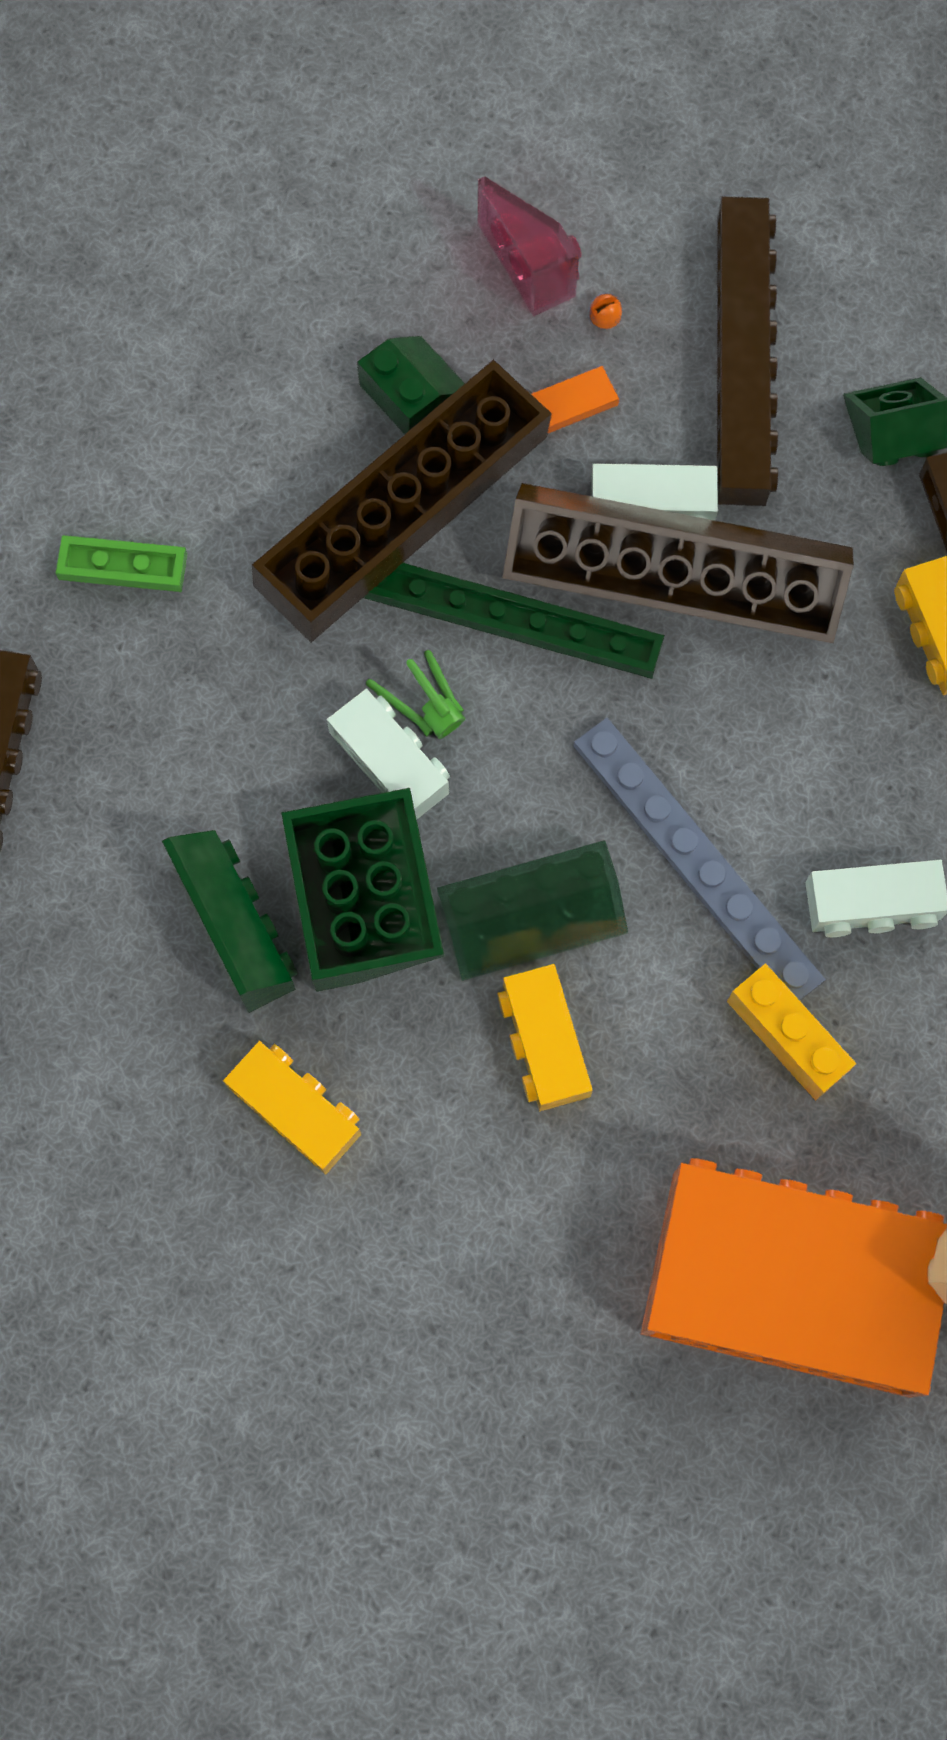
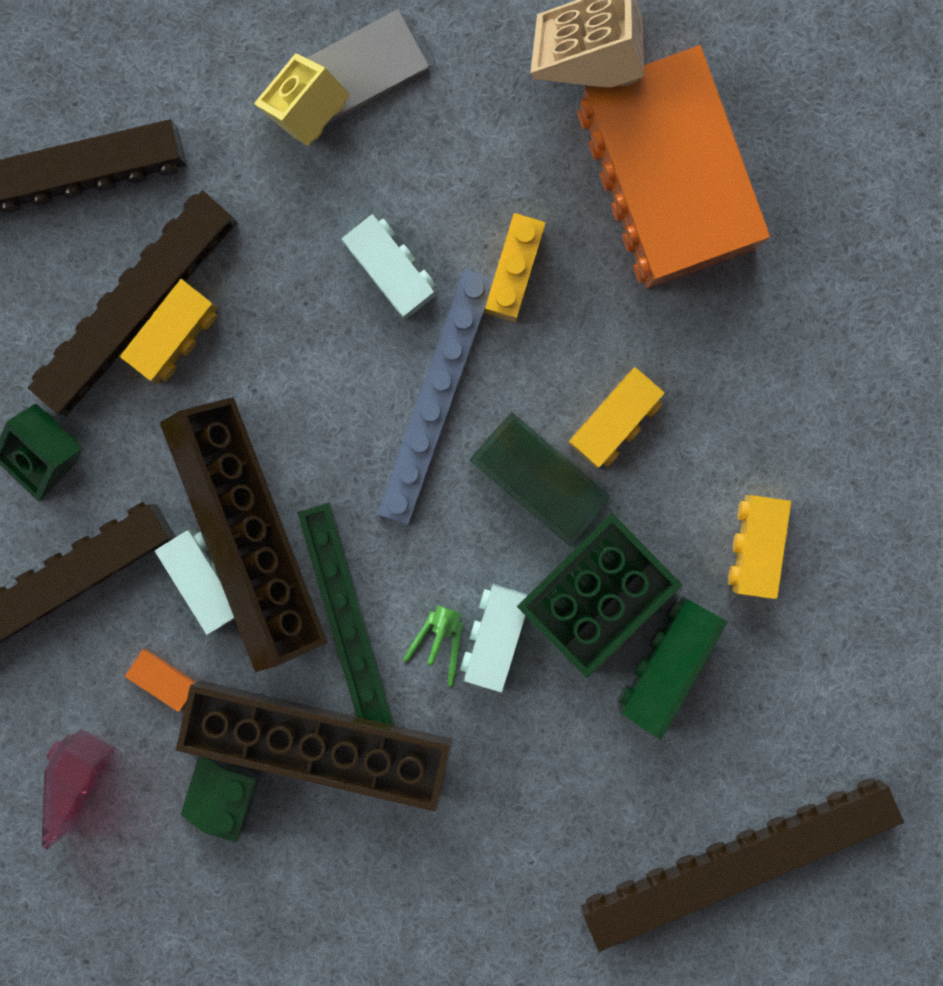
camera: 120 degrees left, 15 degrees up
bright green plate [56,535,187,592] -> none
orange hinge [590,293,622,329] -> none

